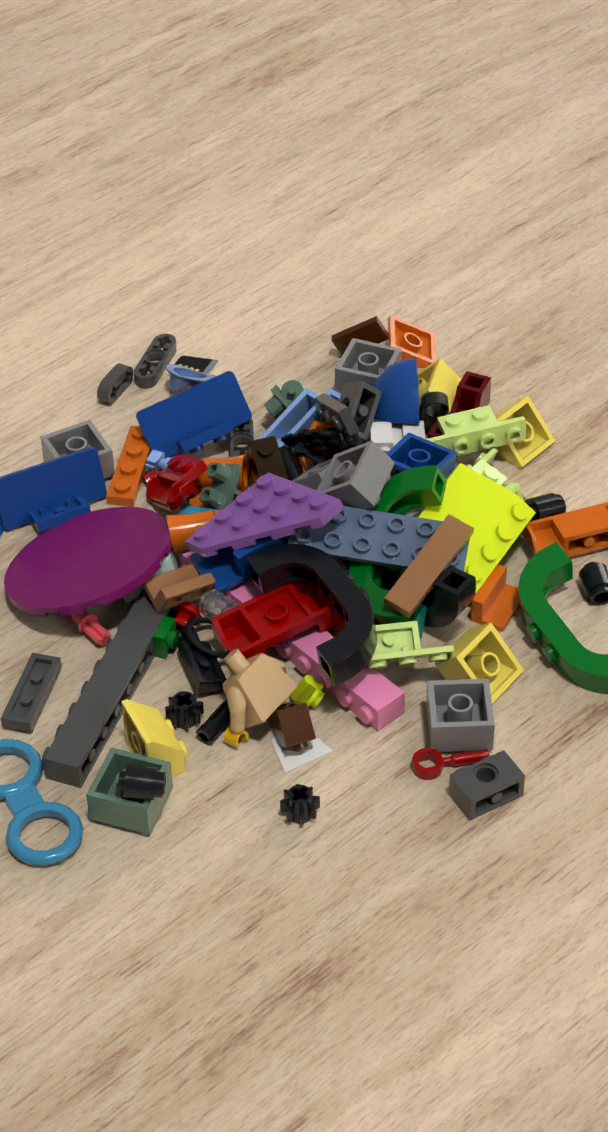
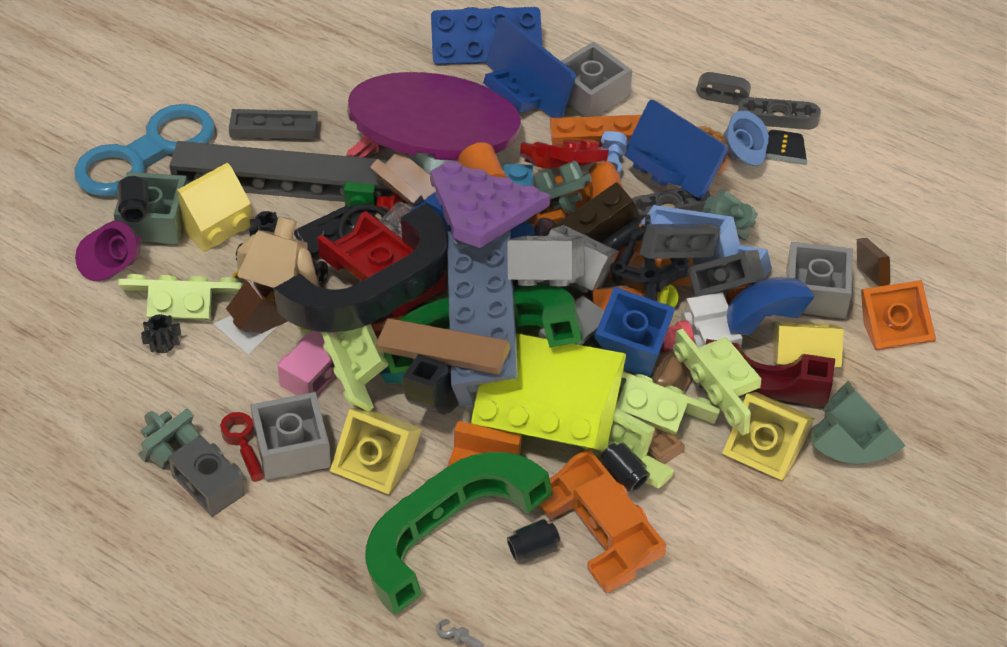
camera: 75 degrees right, 5 degrees up
pearl dark grey piece [419,391,449,434] -> none
none -> magenta piece [75,221,143,281]
none -> yellowish green bracket [118,274,243,321]
none -> sand green hips [138,408,200,469]
none -> sand green brick [811,381,906,464]

